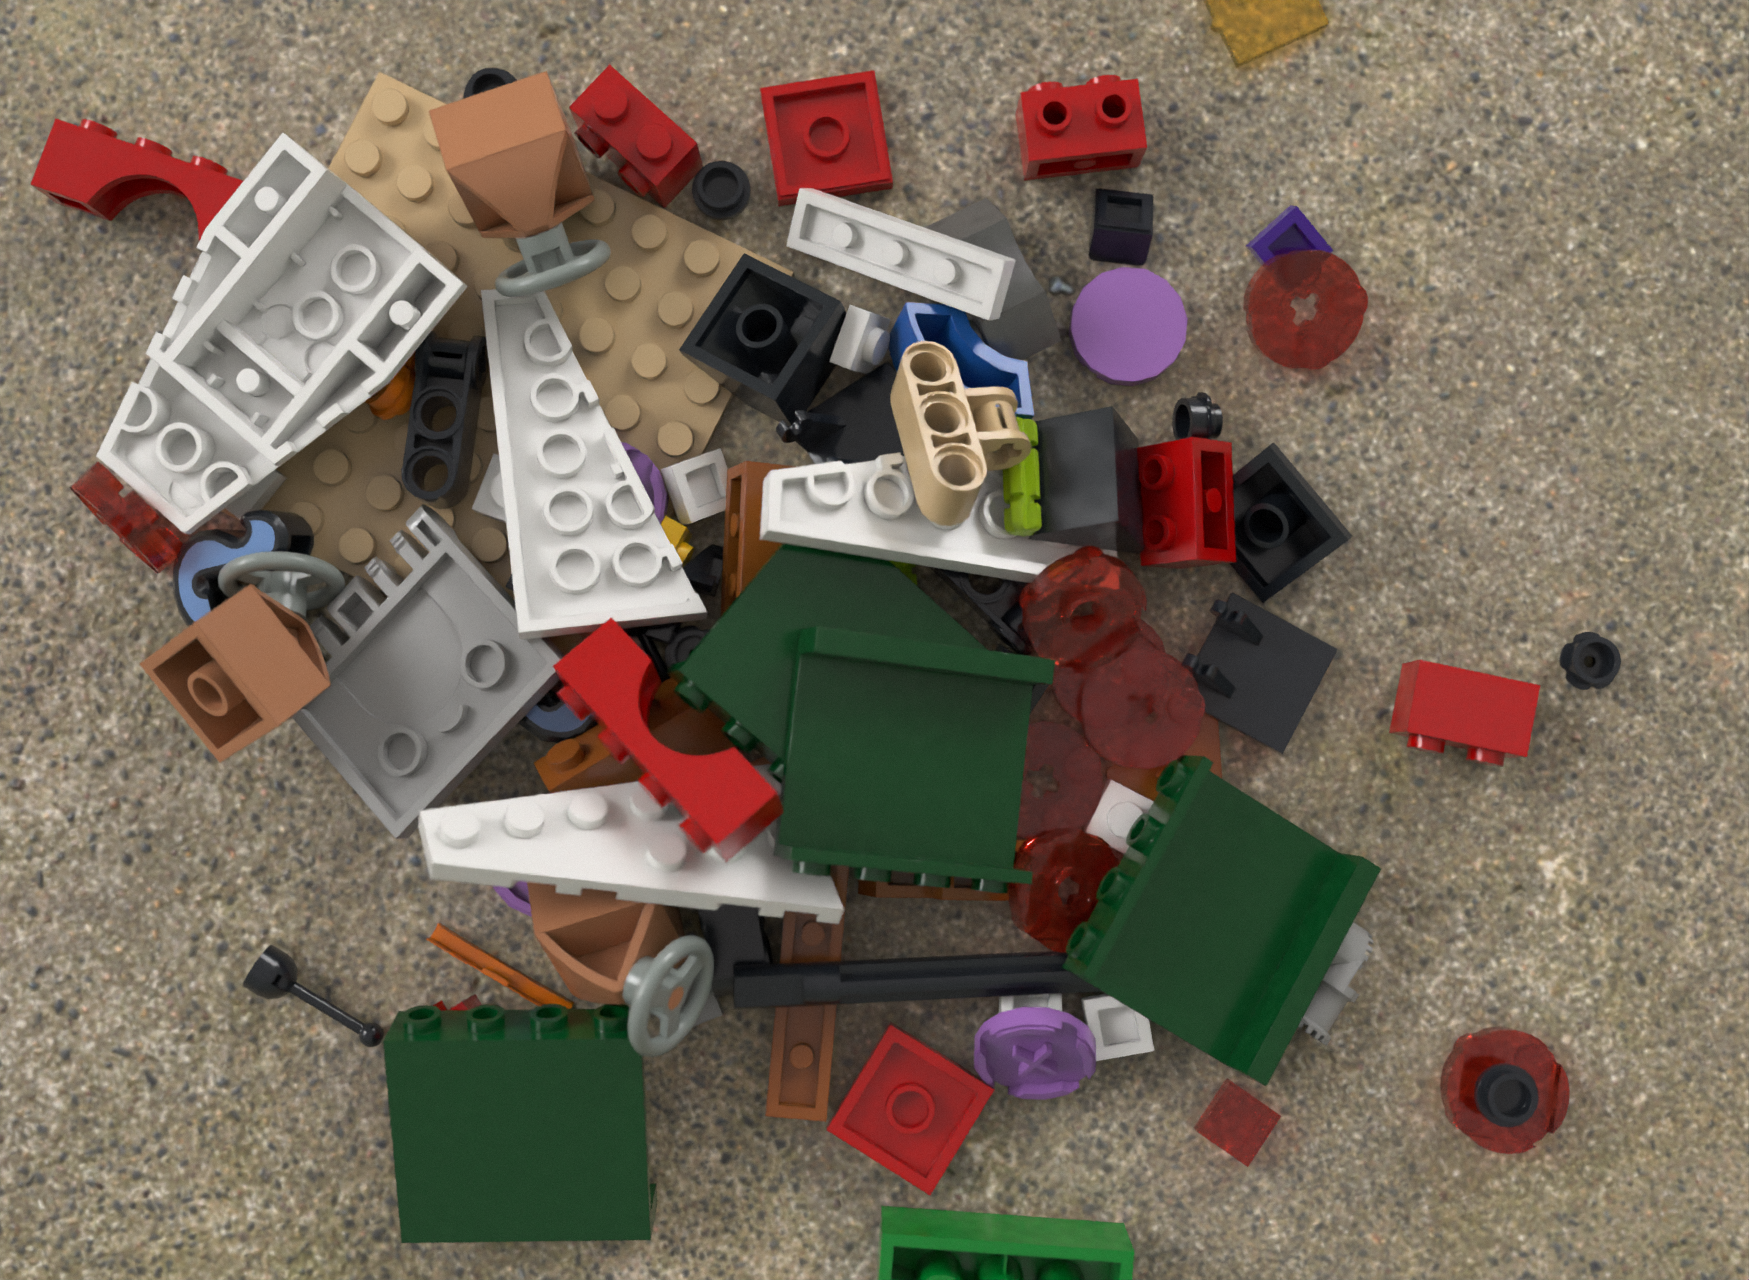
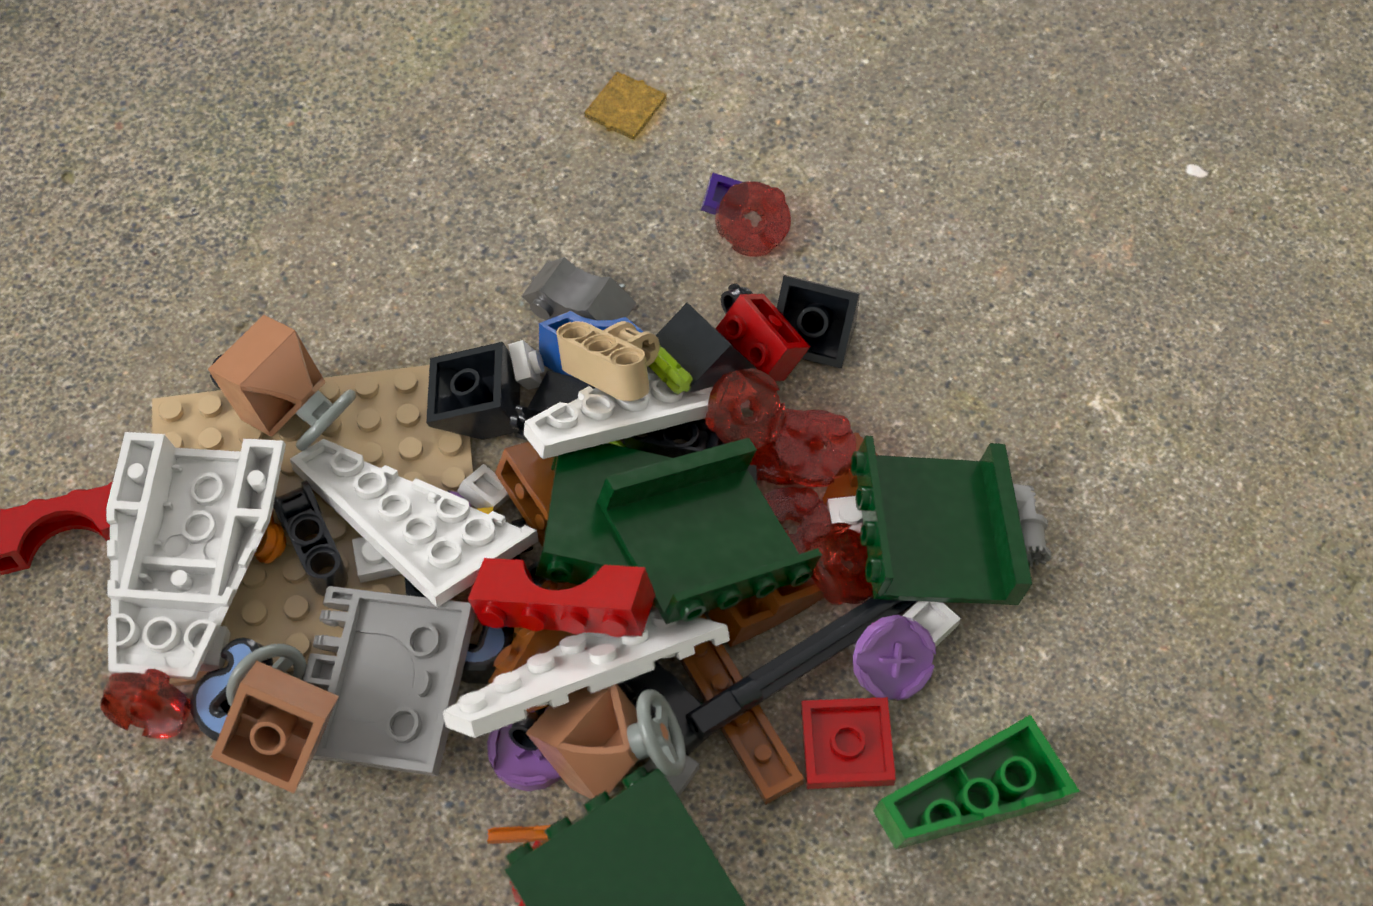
camera: 30 degrees left, 25 degrees down
red brick [569,64,704,209] -> none
black plate [692,161,751,220] -> none
red tile [760,70,893,207] -> none
white plate [786,188,1016,321] -> none
red brick [1016,75,1147,181] -> none
medium lavender tile [1068,267,1187,386] -> none
black slope [1088,188,1154,266] -> none
black plate [1175,592,1338,754] -> none
clear red tile [1194,1078,1281,1167] -> none
red brick [1389,660,1540,767] -> none
clear red plate [1440,1027,1570,1154] -> none
black plate [1474,1063,1539,1127] -> none
black plate [1559,632,1621,690] -> none

